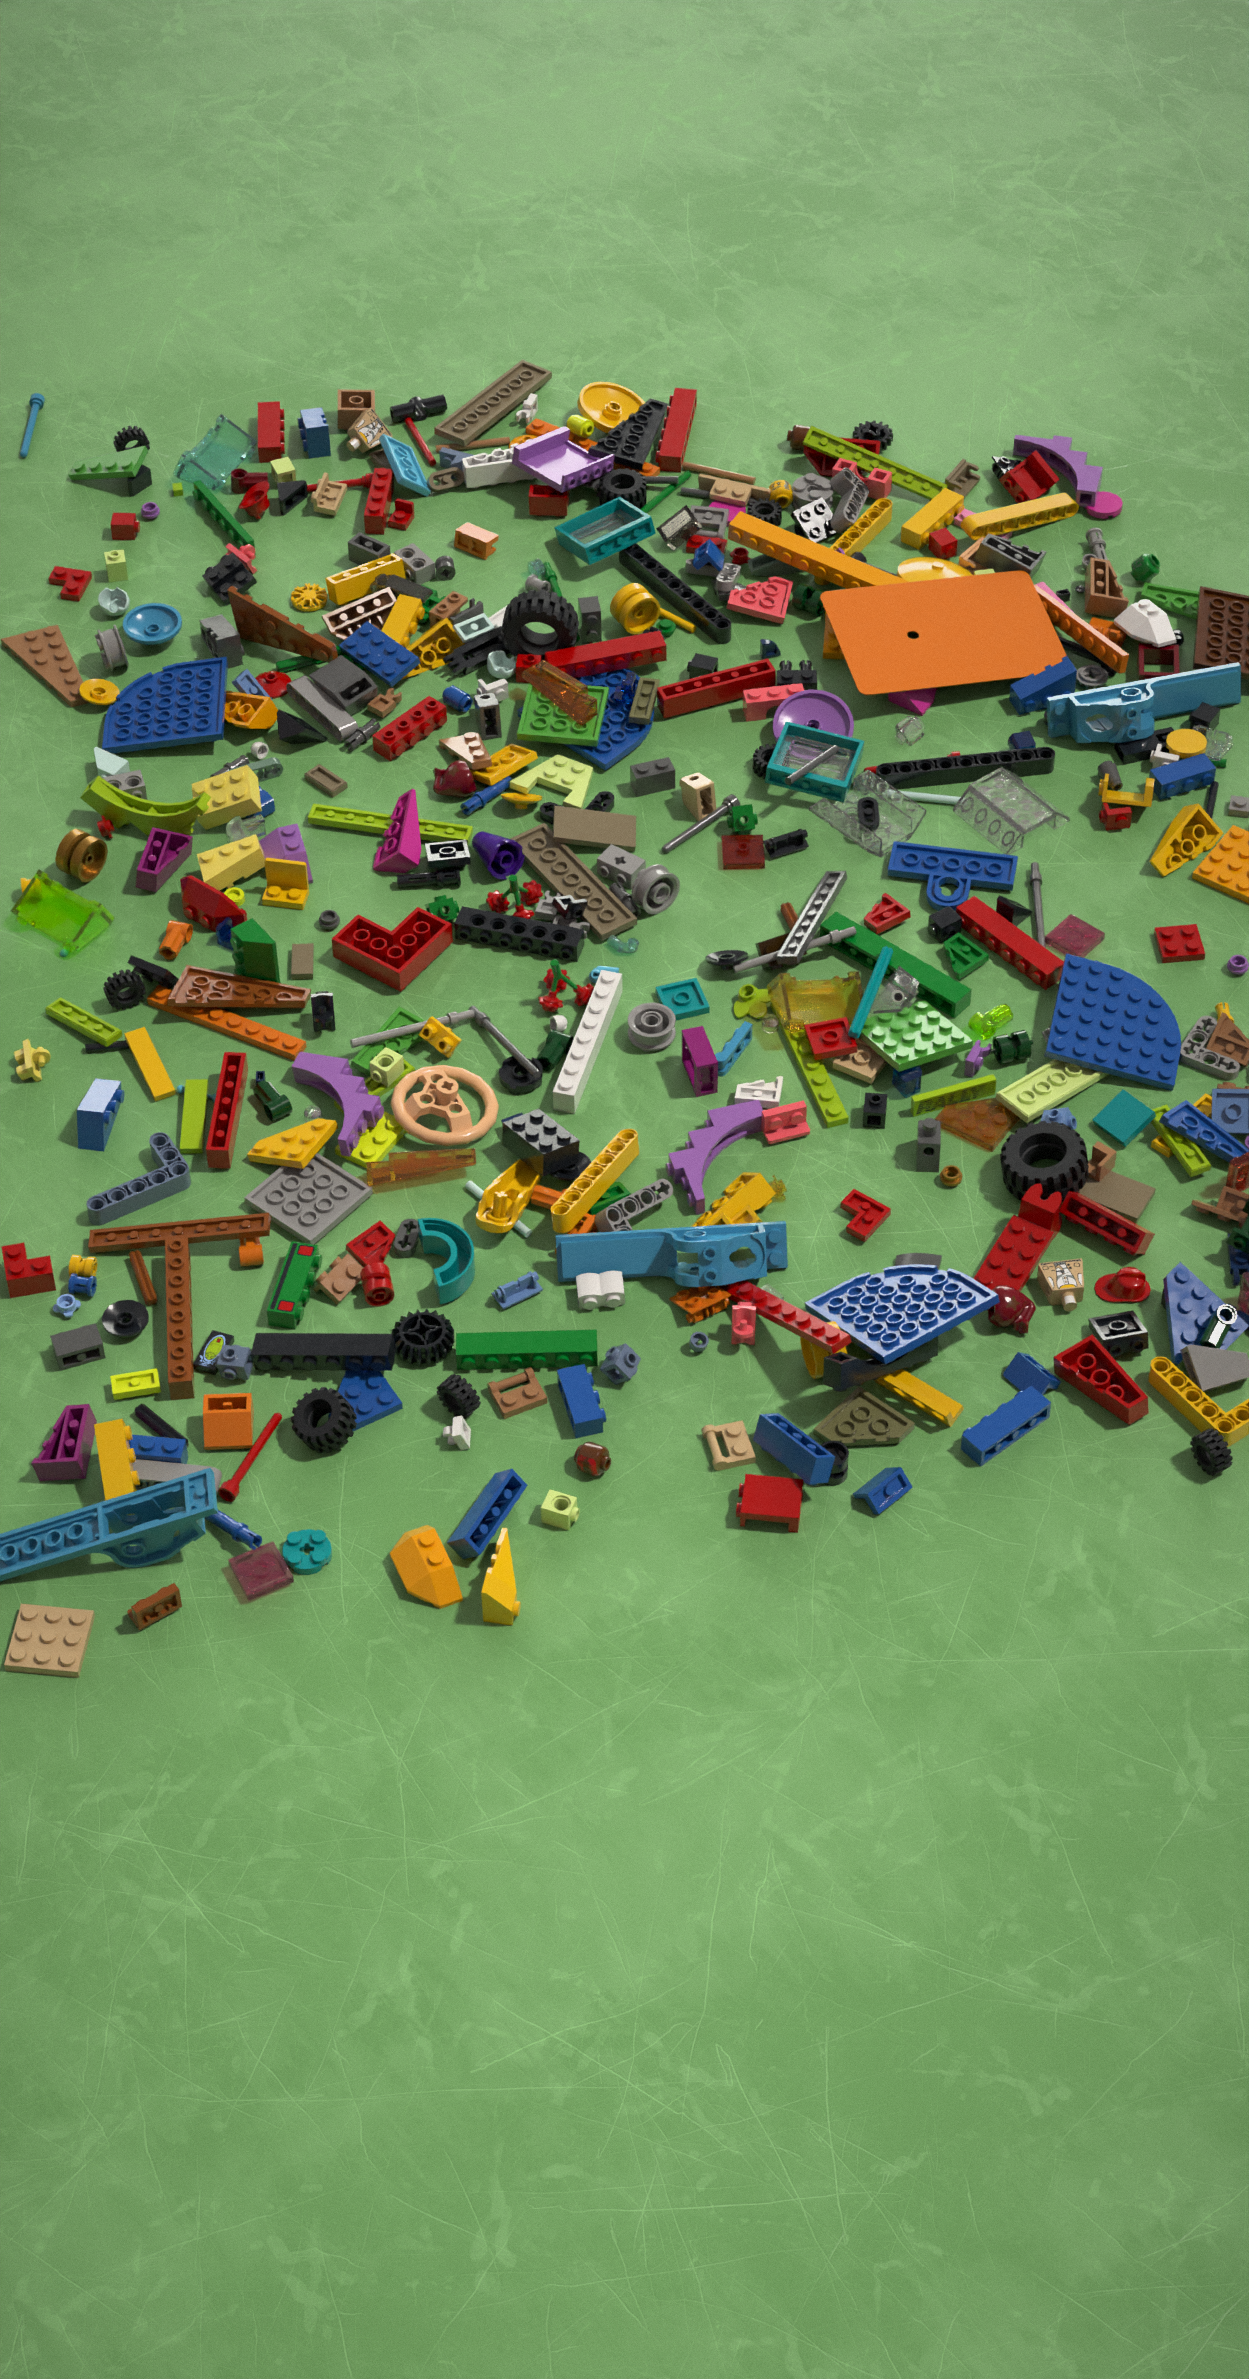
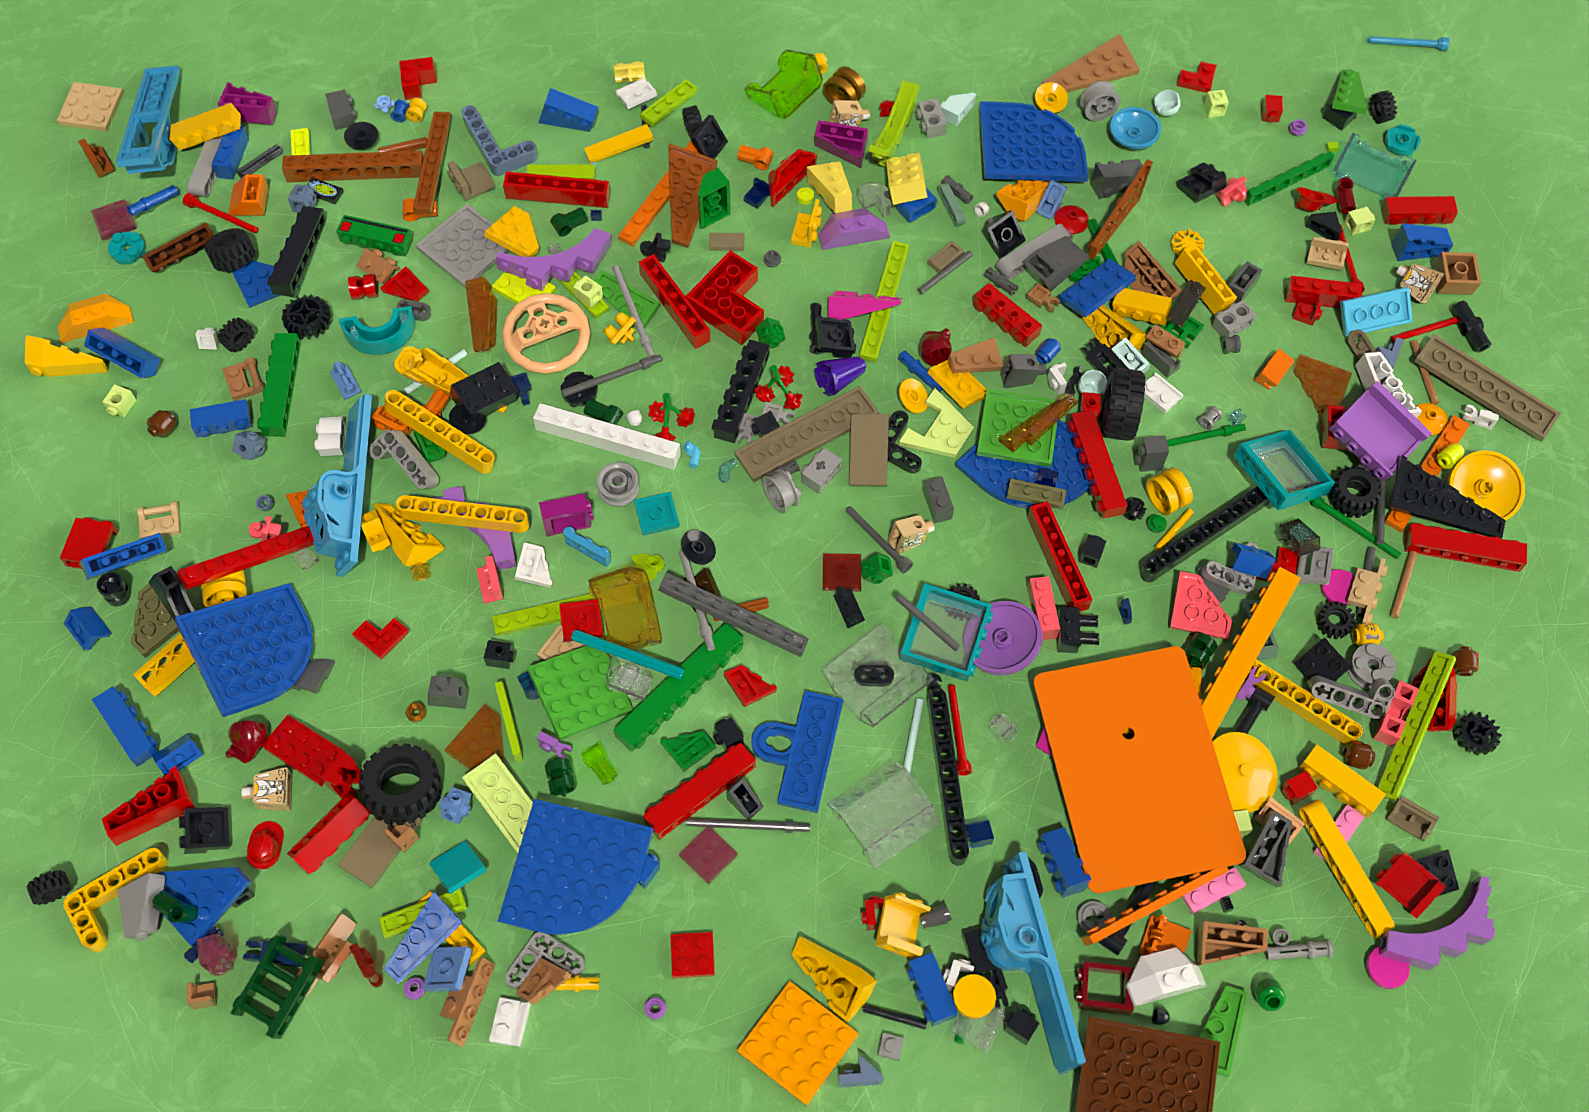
camera: 90 degrees right, 15 degrees up
none -> reddish brown brick [140,222,214,273]
none -> yellow beam [396,495,529,533]
none -> dark tan bracket [447,161,495,200]
none -> white plate [616,78,657,109]
none -> red brick [638,254,710,349]
none -> tan torso [828,100,870,127]
none -> dark grey bar [918,250,973,295]
none -> black piece [1066,365,1086,404]
none -> clear orange plate [1293,354,1352,414]
none -> reddish brown head [1342,741,1375,770]
none -> teal plate [1385,124,1421,157]

